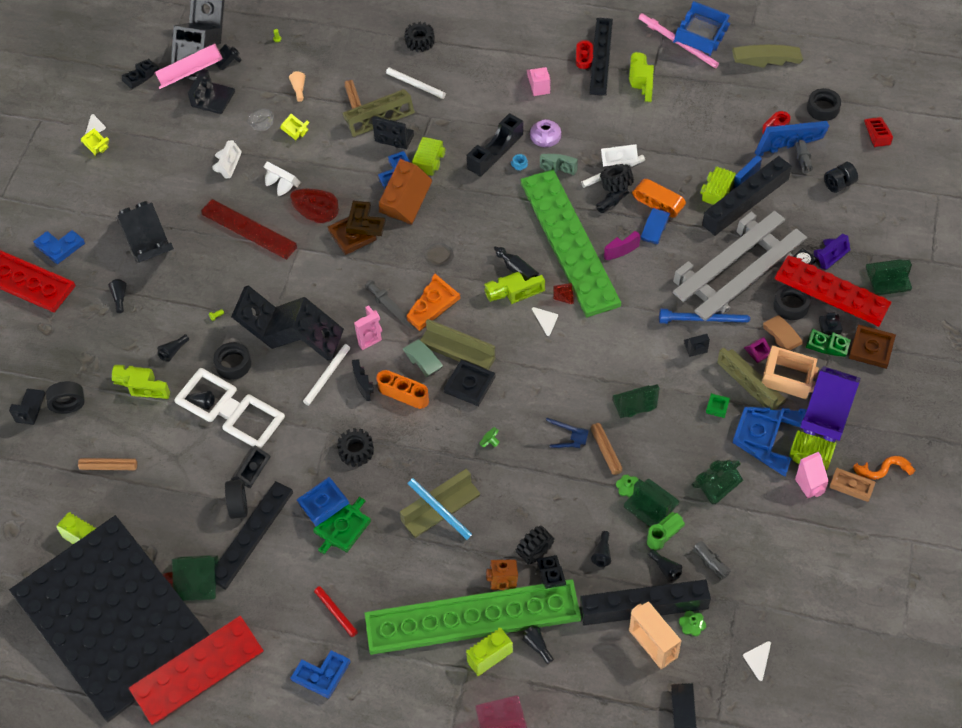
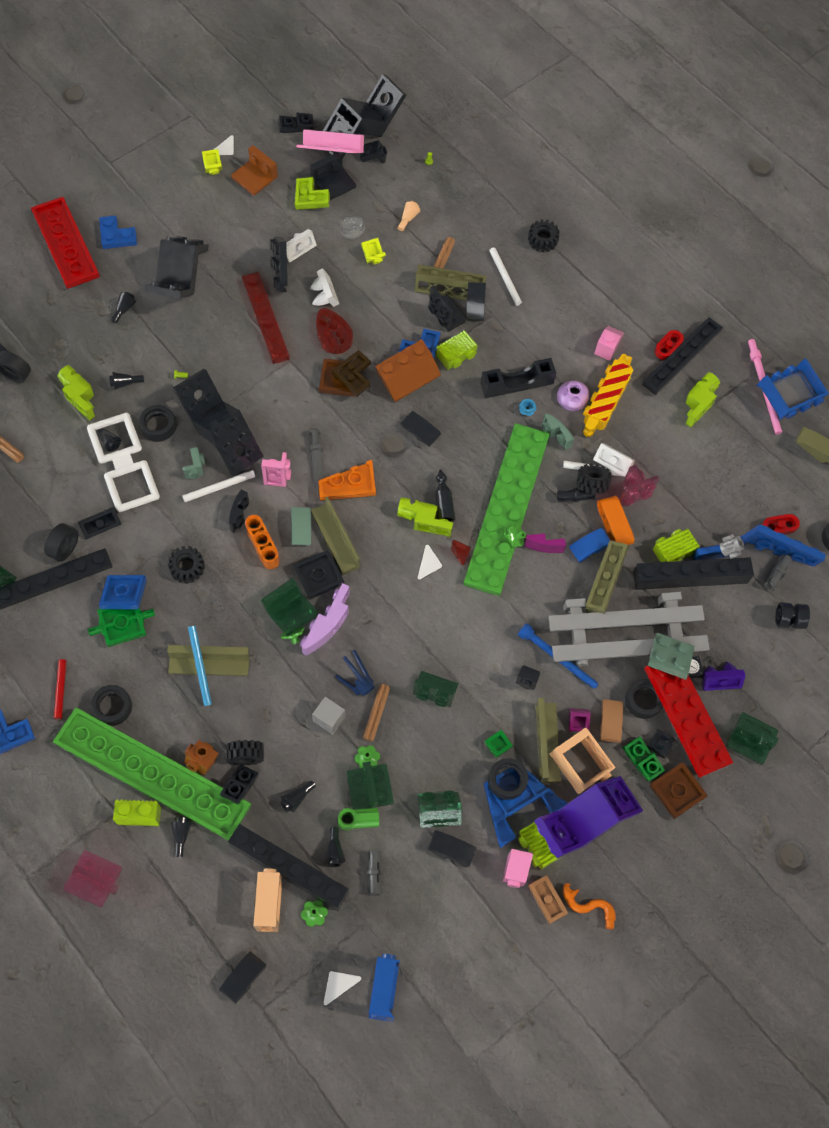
camera: 30 degrees right, 10 degrees up
none -> black tyre [91,685,132,726]
none -> sand green bracket [183,447,205,479]
none -> dark orange bracket [231,145,278,196]
none -> clear green bracket [261,578,319,636]
none -> black plate [269,237,288,293]
none -> lime plate [295,177,330,210]
none -> lavender slope [300,583,350,656]
none -> light grey piece [312,697,346,735]
none -> blue window [369,954,400,1022]
none -> black slope [400,411,441,447]
none -> black slope [427,830,477,868]
none -> black slope [466,282,486,321]
none -> black tyre [488,758,528,800]
none -> bright green plant [507,525,526,548]
none -> yellow hinge [583,354,633,437]
none -> olive fence [585,540,629,614]
none -> clear pink bracket [619,465,659,506]
none -> sand green plate [648,633,695,680]
none -> light grey gear [720,534,744,559]

